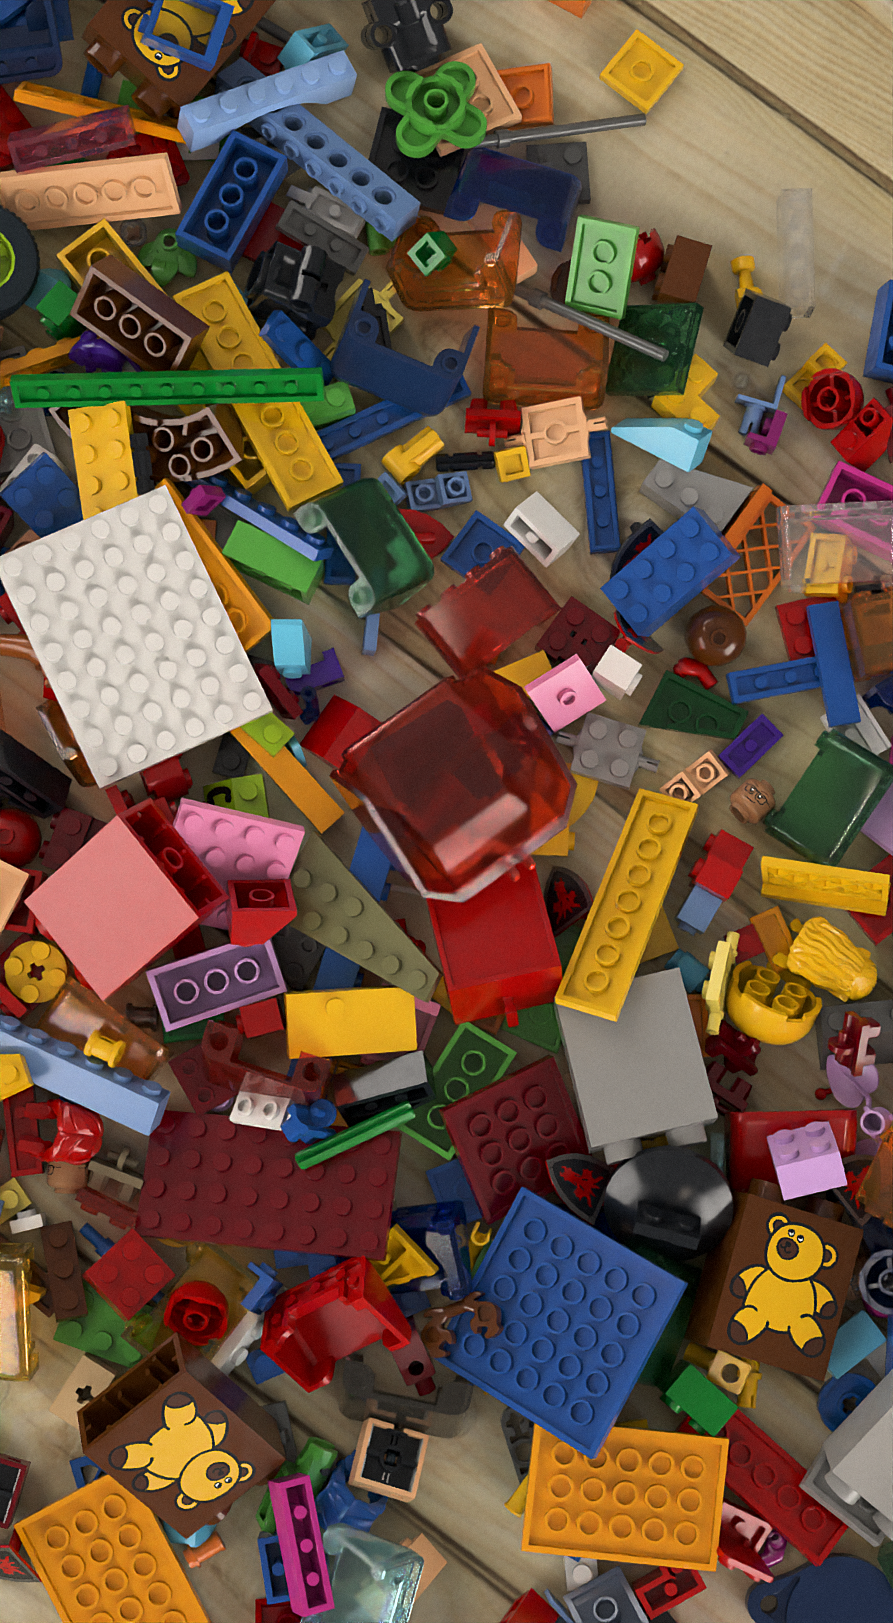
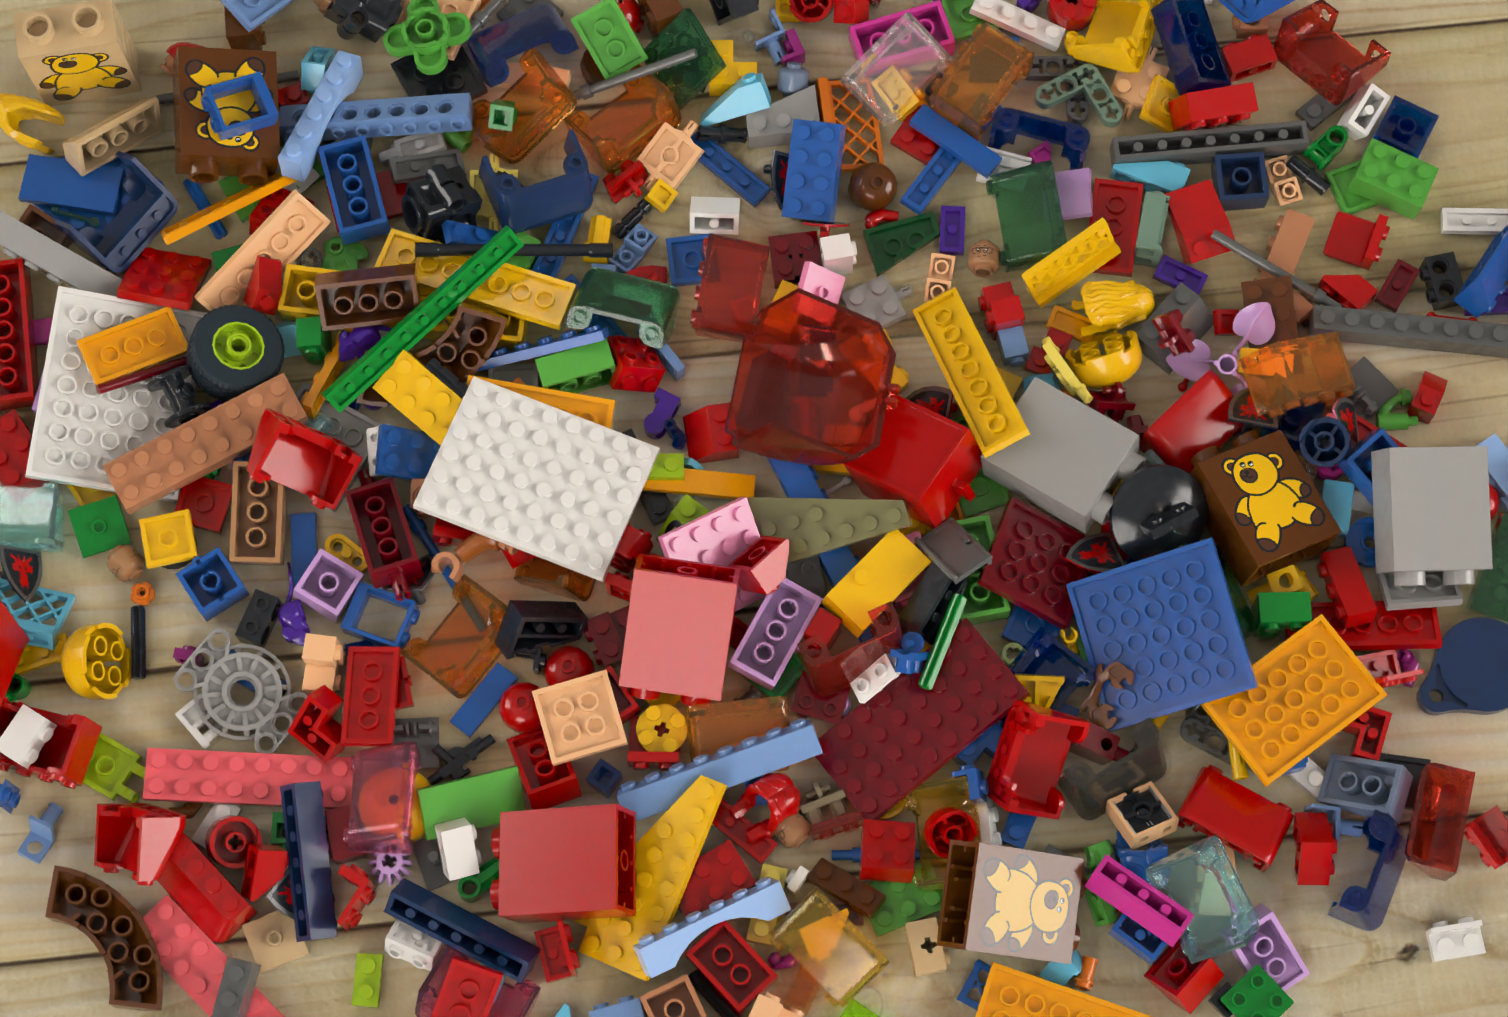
camera: 35 degrees left, 10 degrees down
clear pink brick [7,105,137,173] -> none
yellow bush [84,1029,126,1068] -> none
magenta plate [181,485,226,516] -> none
dark red plate [252,663,303,720] -> none
medium azure slope [271,619,312,679] -> none
lavender brick [766,1121,848,1200] -> none
none -> red slope [243,255,282,316]
none -> black piece [415,242,613,258]
none -> red bracket [607,335,666,393]
none -> black pin [697,124,747,144]
none -> sand blue head [777,62,809,97]
none -> dark grey door [914,517,993,584]
none -> yellowish green bush [1001,642,1025,668]
none -> red plate [1024,345,1051,374]
none -> red windscreen [1176,765,1294,873]
none -> red brick [1317,546,1377,629]

